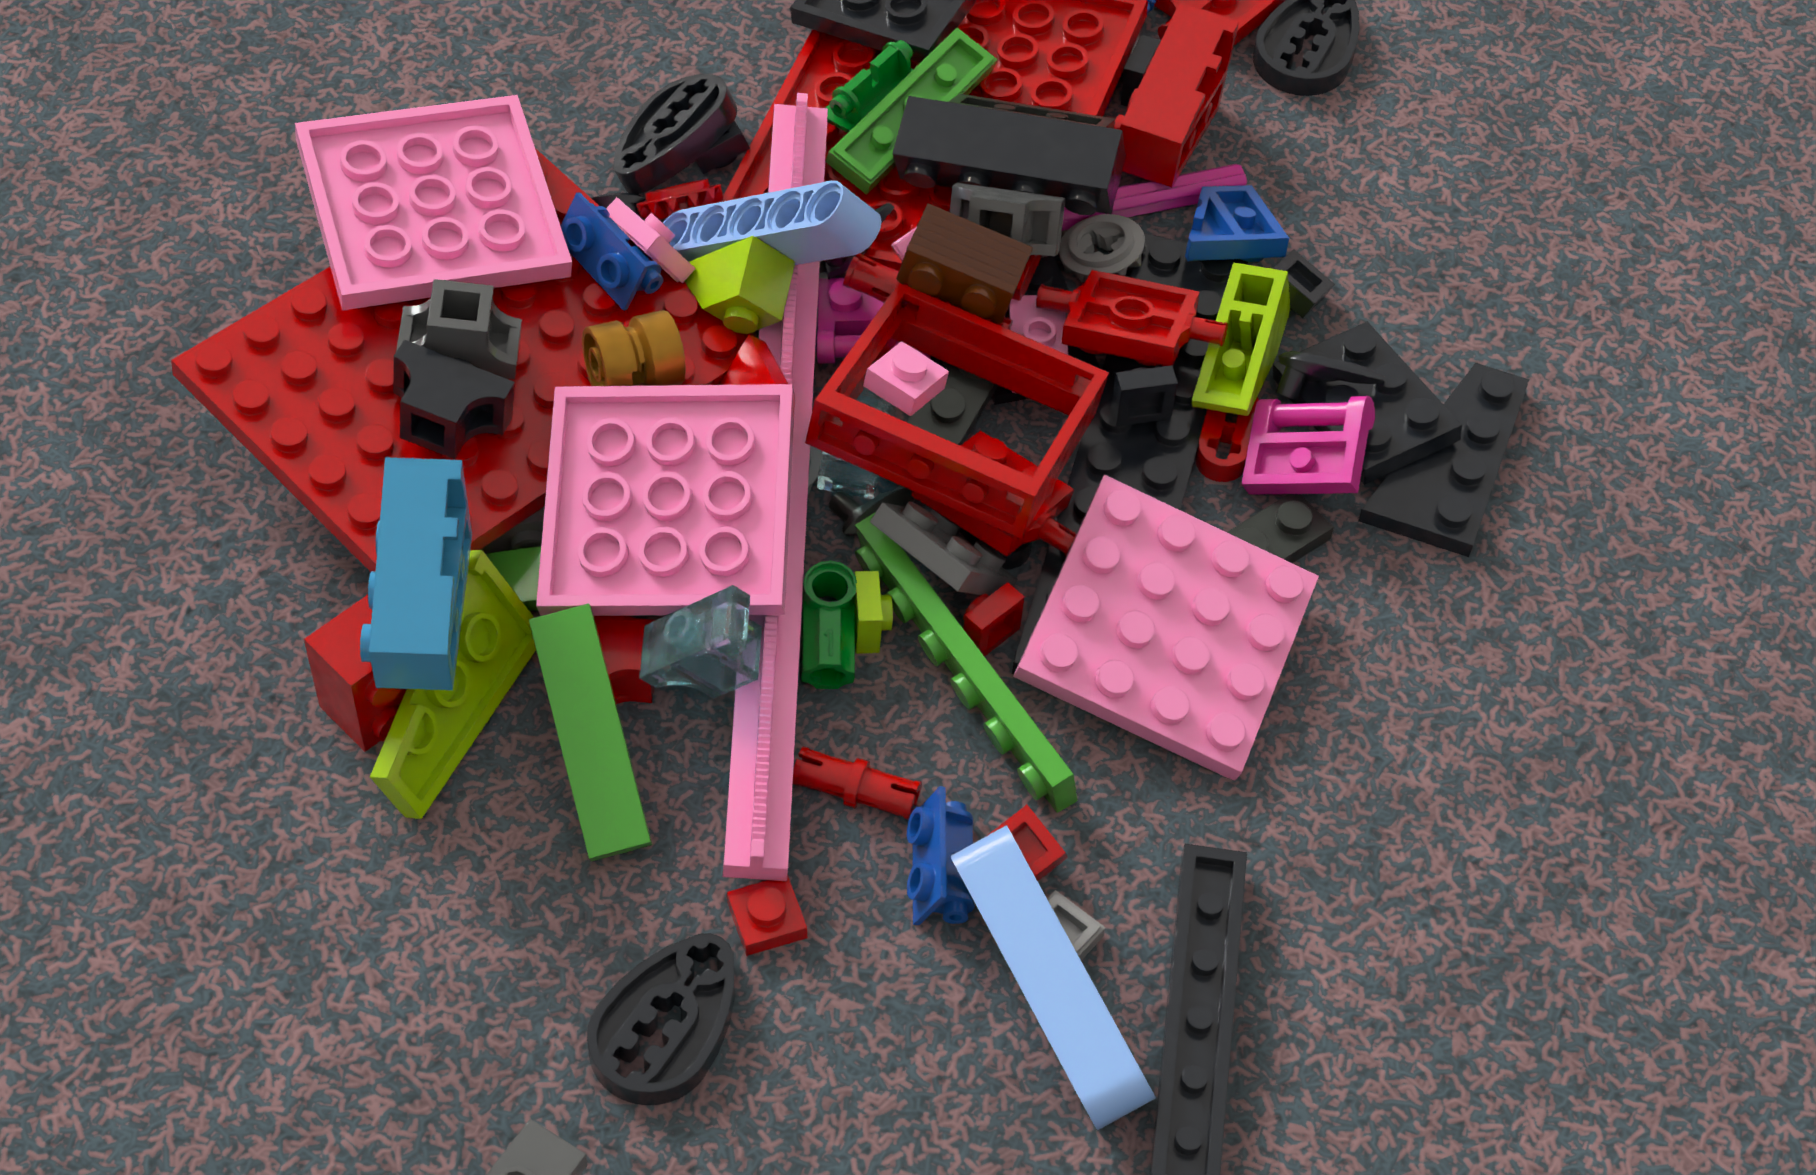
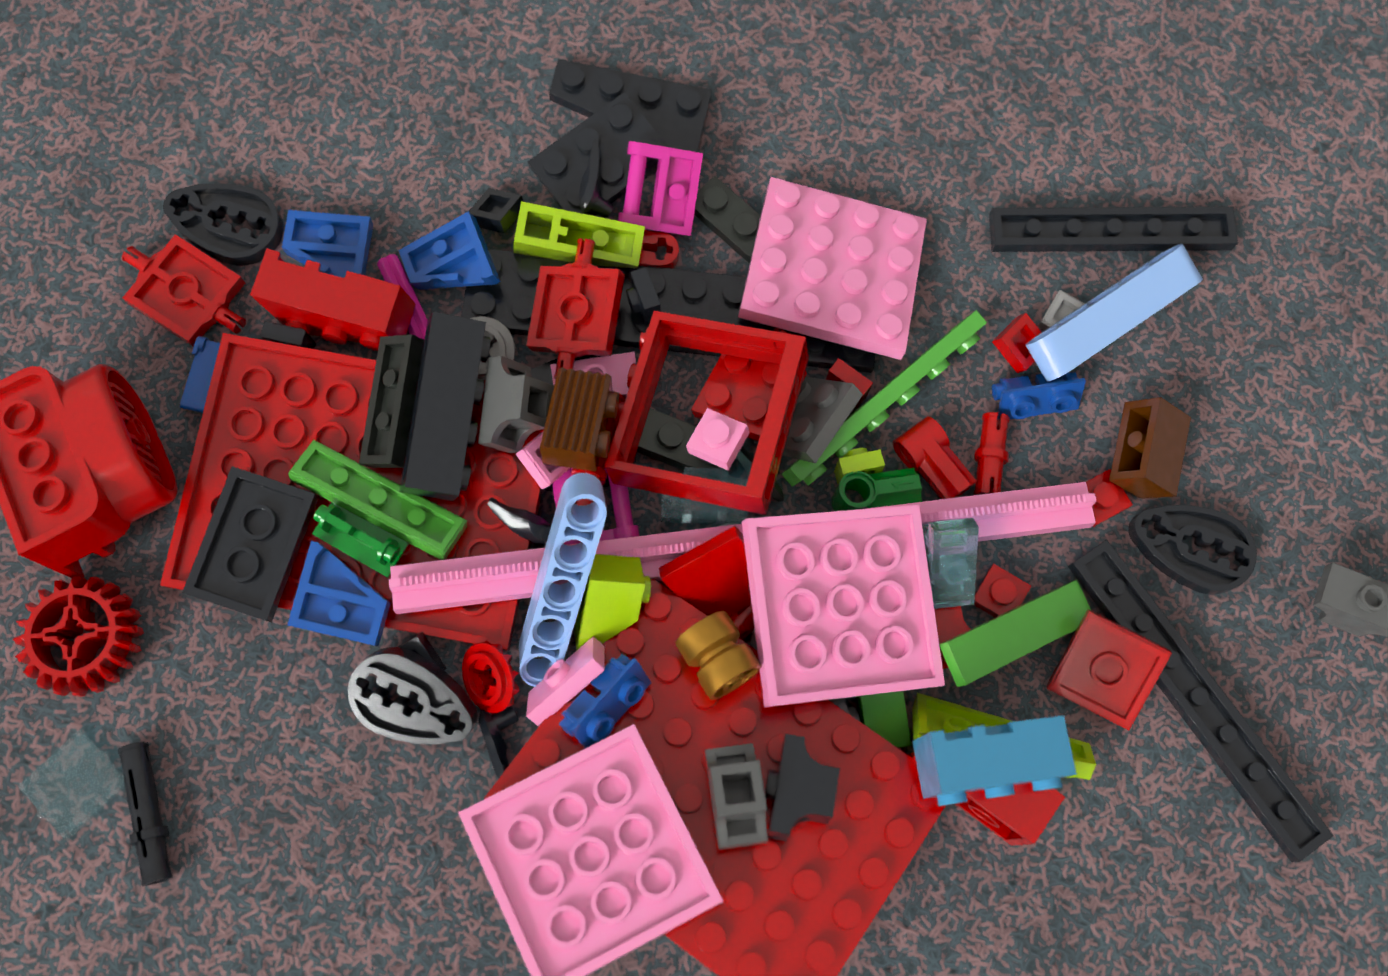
camera: 100 degrees left, 20 degrees up
none -> blue wing [282,210,373,278]
none -> blue wing [287,541,391,647]
none -> red piece [892,416,977,499]
none -> red plate [969,563,1031,617]
none -> red tile [1047,609,1172,731]
none -> black plate [1068,539,1334,862]
none -> reddish brown brick [1109,397,1191,499]

